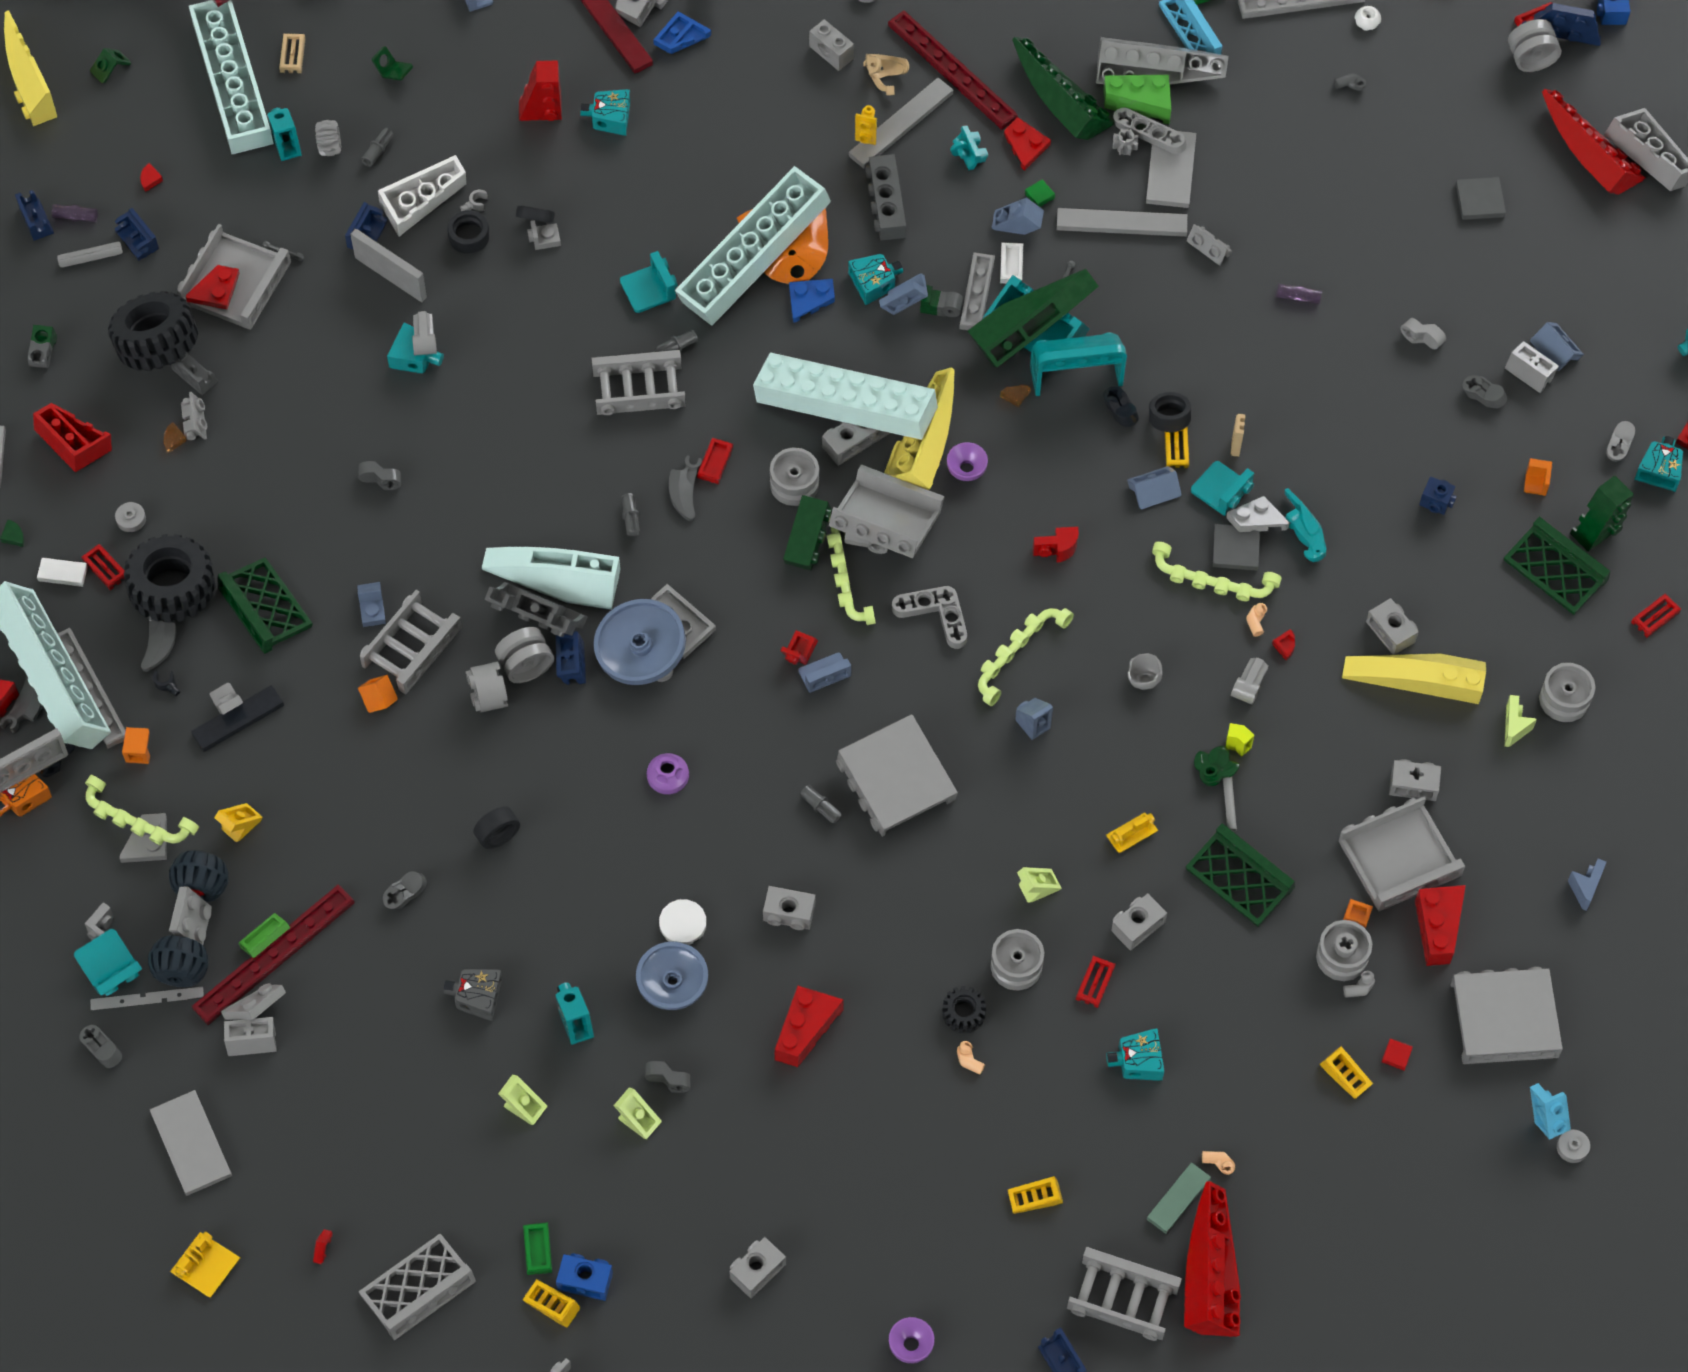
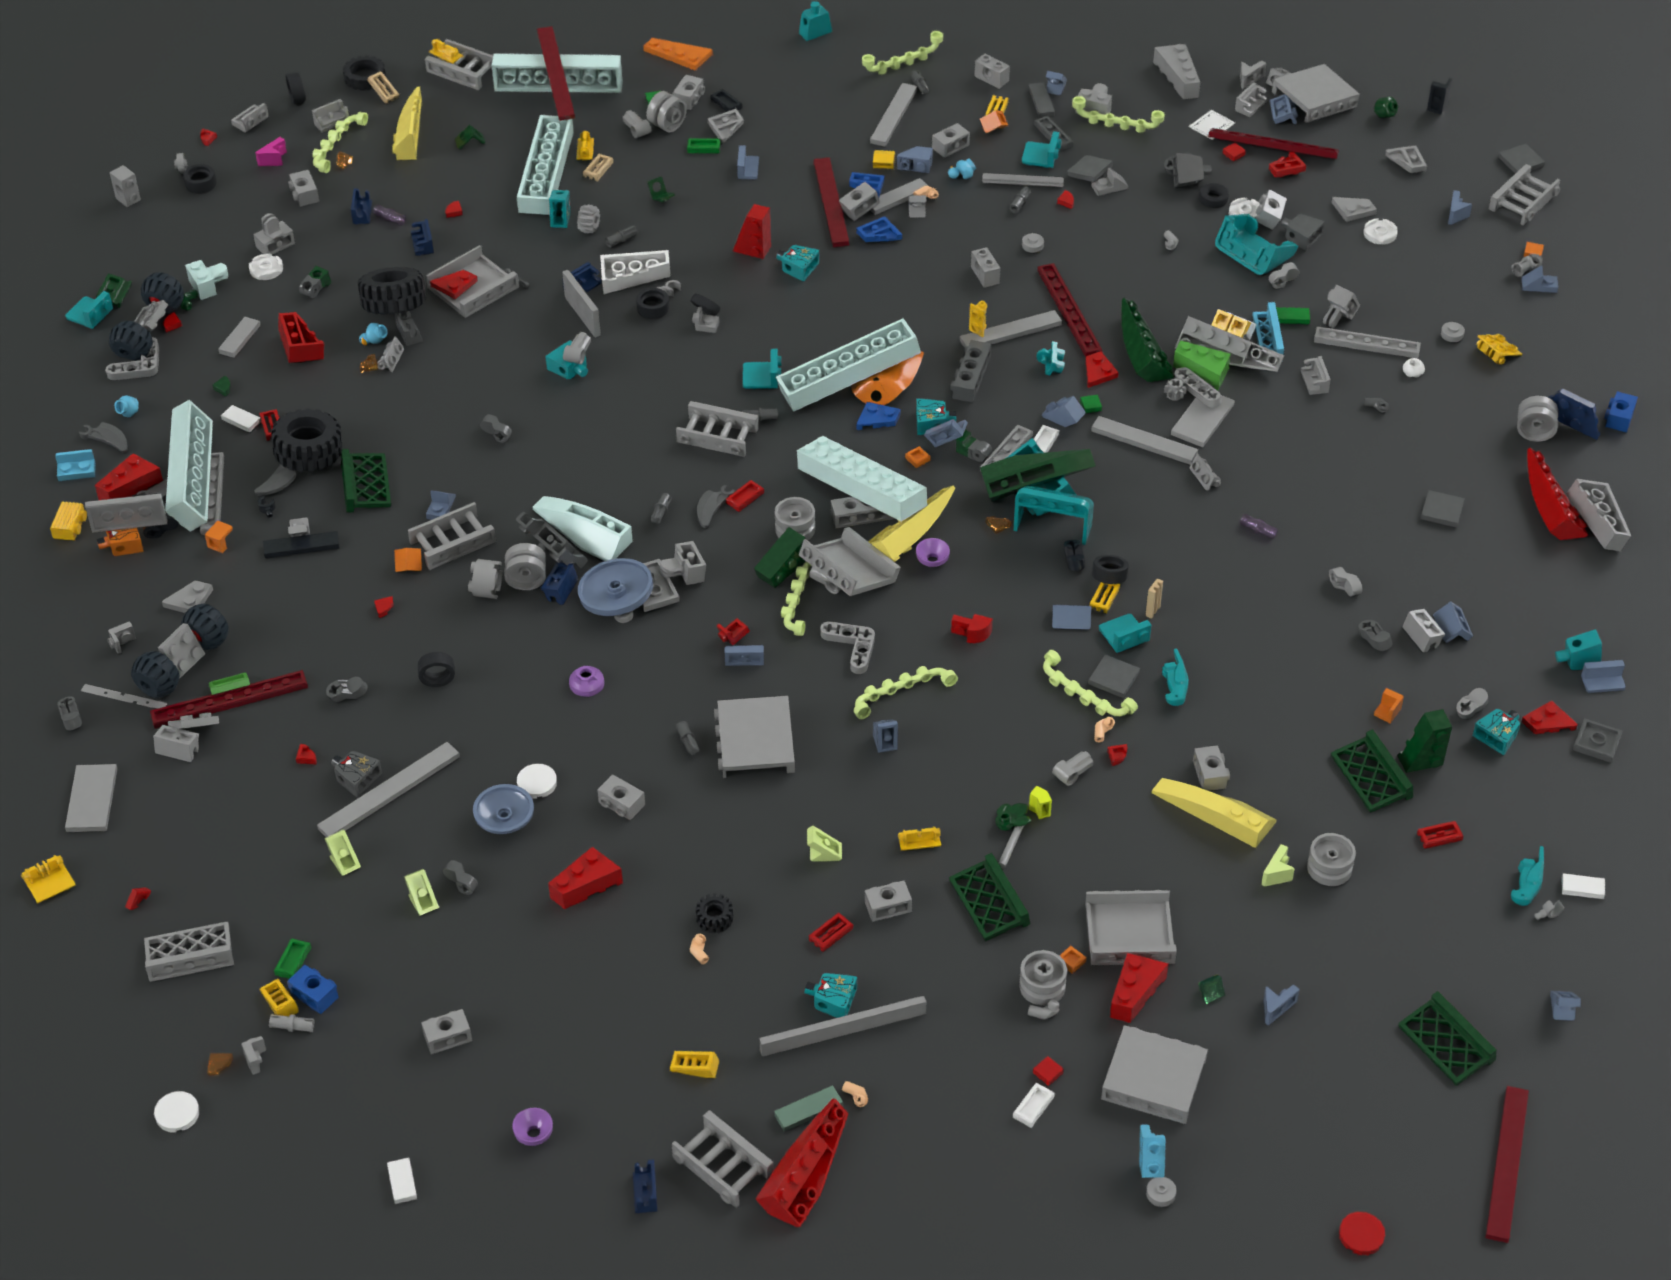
camera: 25 degrees right, 15 degrees down
light grey axle [57,242,123,268] -> none
teal bracket [74,929,142,996] -> none
yellowish green bar [85,775,199,846] -> none
light grey wheel [115,502,146,532] -> none
yellow slope [215,803,263,842] -> none
teal torso [555,983,594,1045] -> none
tan helmet [863,54,909,96] -> none
light grey wheel [990,929,1045,991] -> none
light grey hair [1127,653,1163,690] -> none
light grey wing [1227,496,1289,532] -> none
yellow slope [1320,1046,1373,1099] -> none
light grey brick [1389,759,1441,801] -> none
dark blue brick [1419,476,1457,515] -> none
none -> light grey pin [269,1014,315,1032]
none -> red tile [296,744,317,765]
none -> light grey tile [317,742,460,837]
none -> medium azure animal [359,323,387,345]
none -> red tile [374,596,394,618]
none -> yellow hinge [576,131,594,160]
none -> light grey brick [660,541,706,585]
none -> light grey tile [759,996,926,1057]
none -> orange tile [905,446,931,468]
none -> white tile [1013,1083,1055,1128]
none -> clear green tile [1198,974,1225,1003]
none -> yellow hips [1212,309,1257,340]
none -> light grey hinge [1301,356,1331,395]

